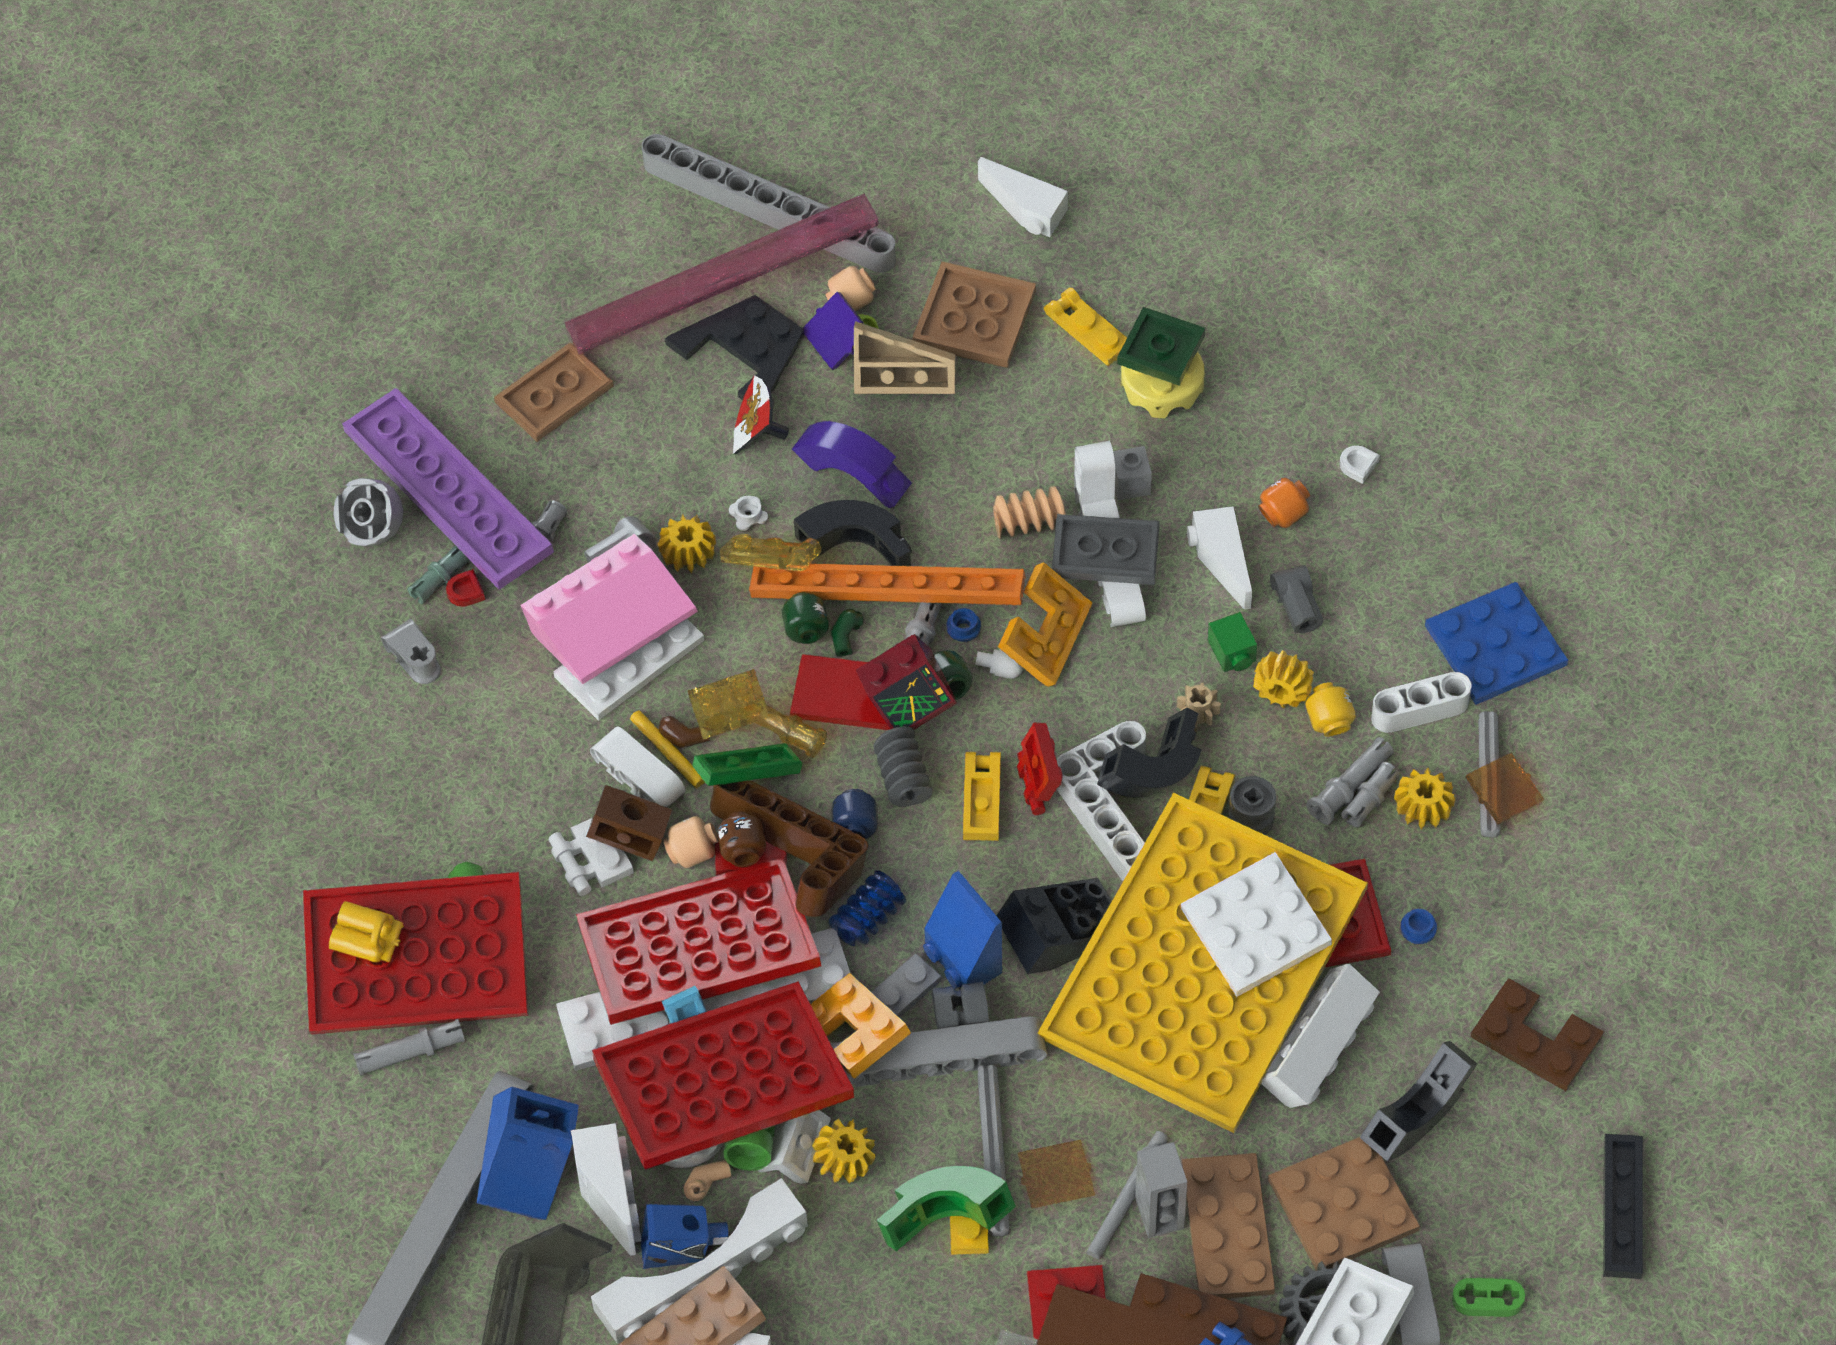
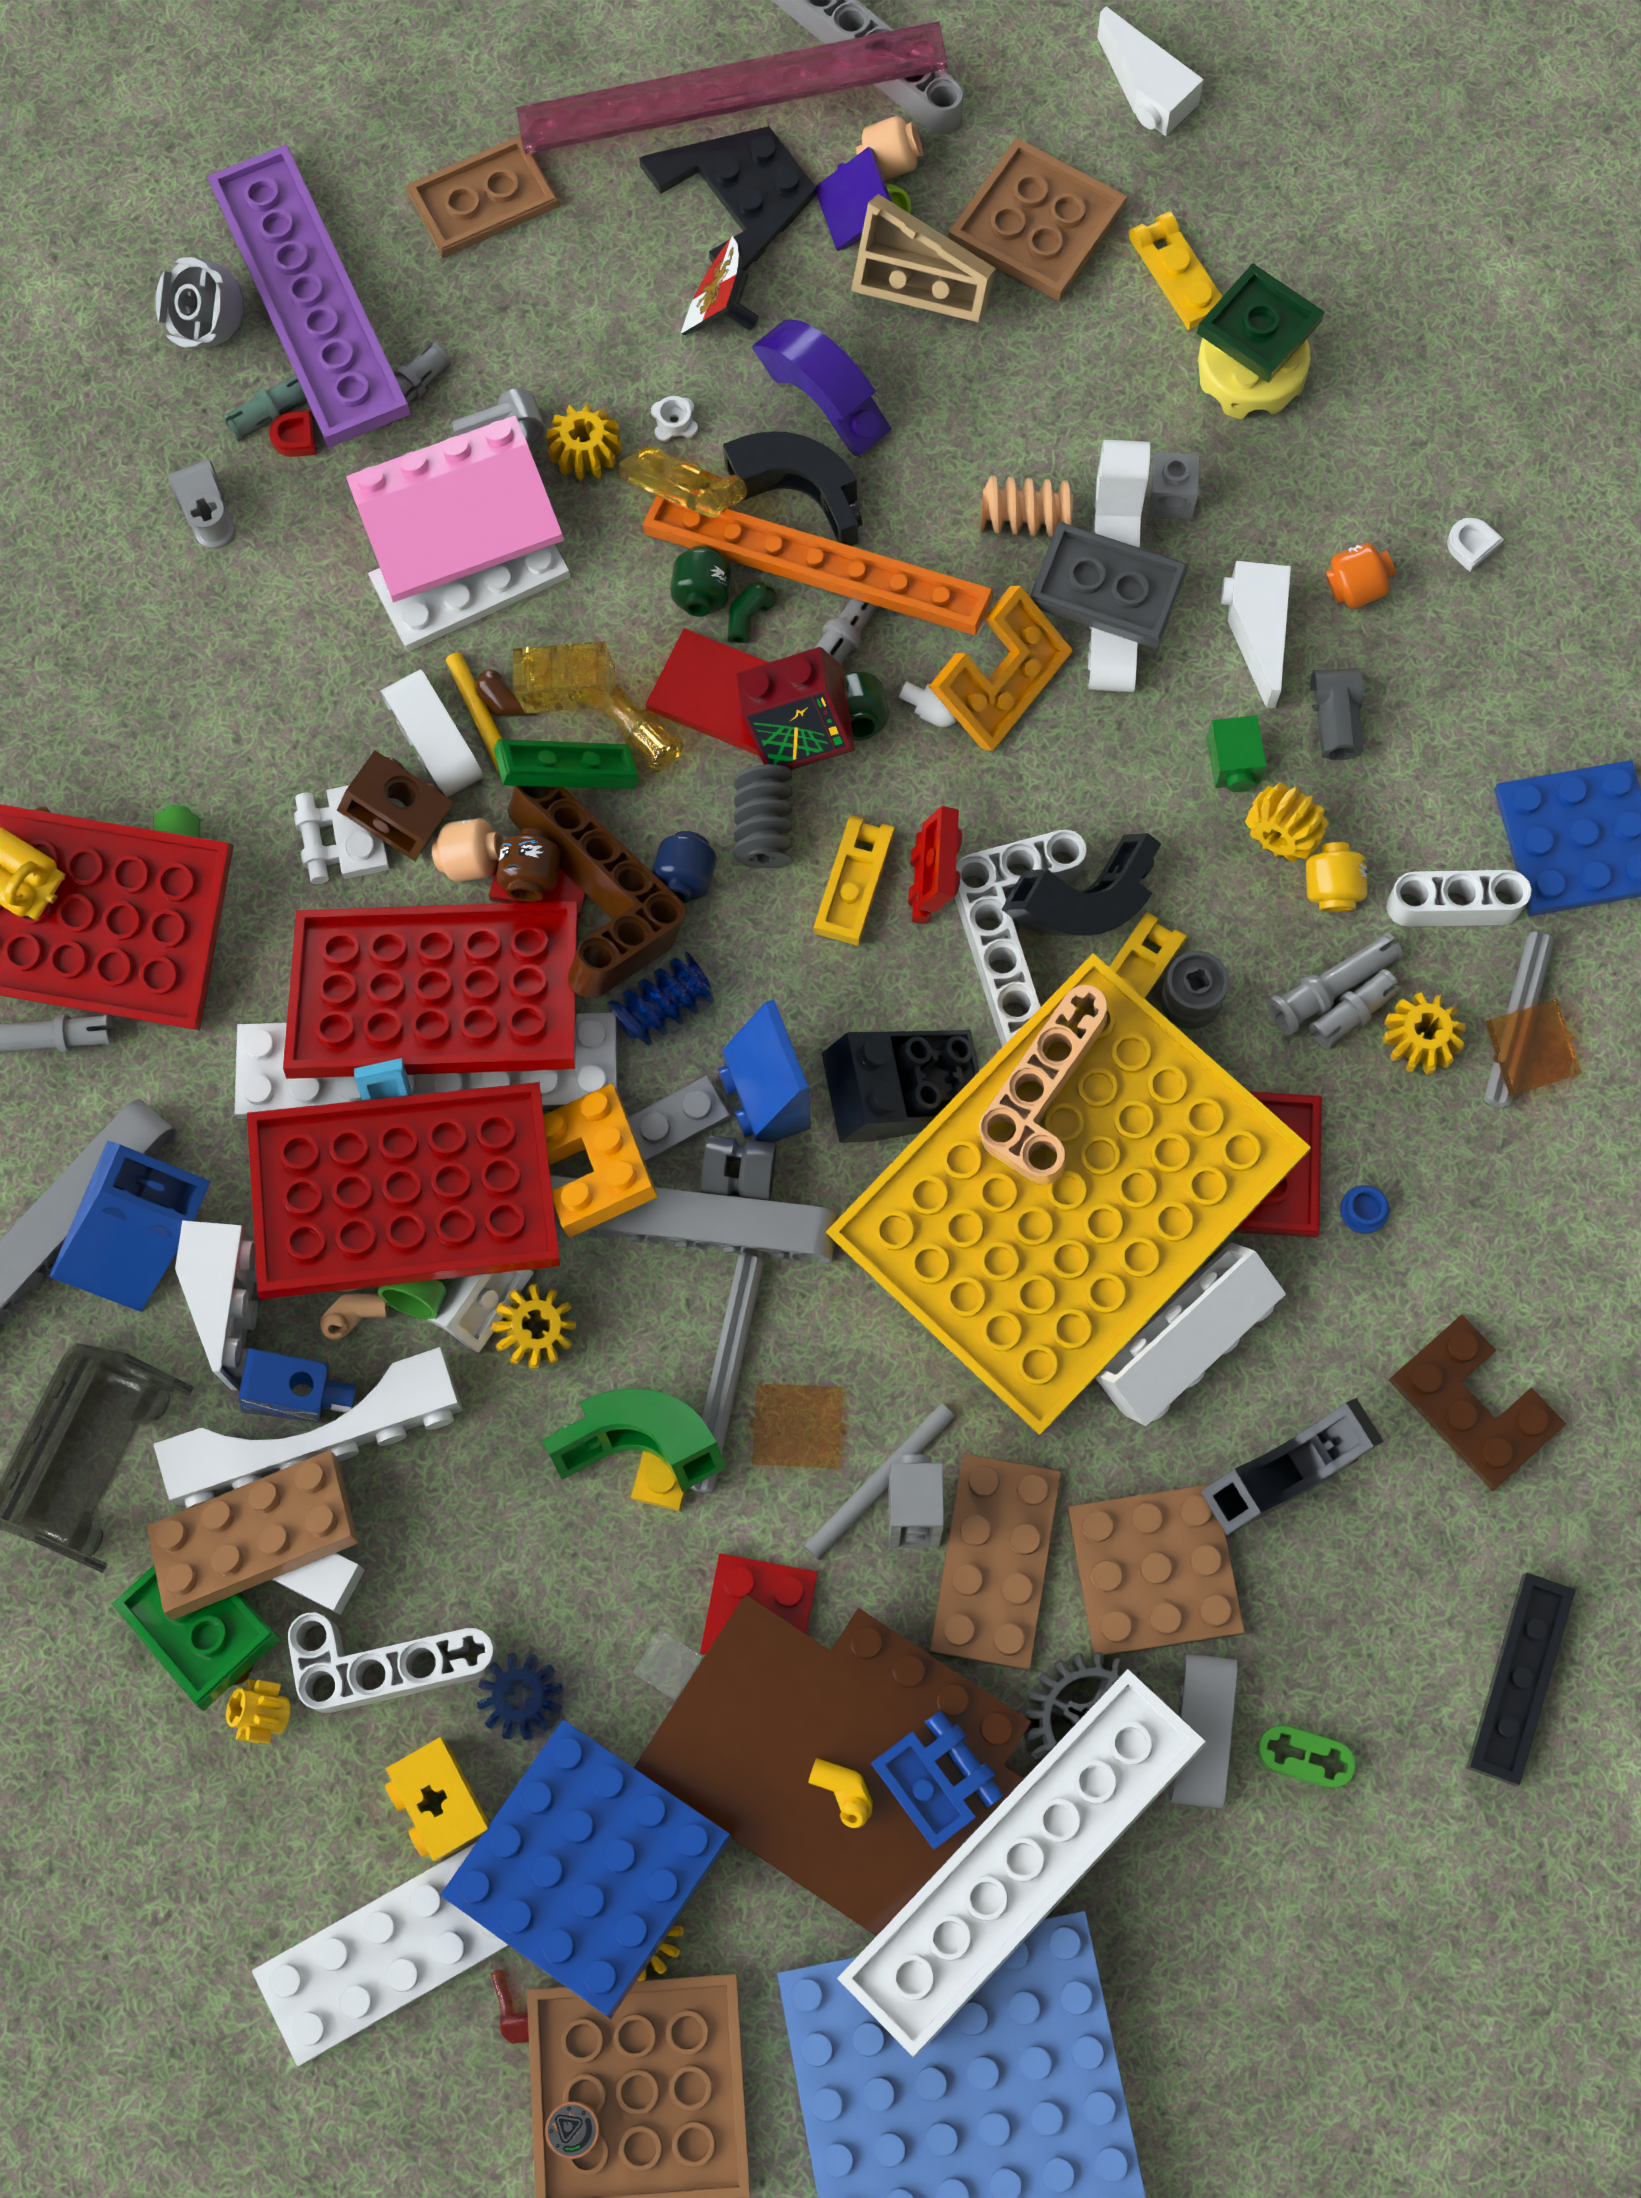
camera: 15 degrees right, 15 degrees up
blue plate [946,608,981,642] -> none
tan gear [1177,683,1221,727] -> none
white plate [1181,852,1332,997] -> none
none -> light nougat beam [979,985,1107,1185]

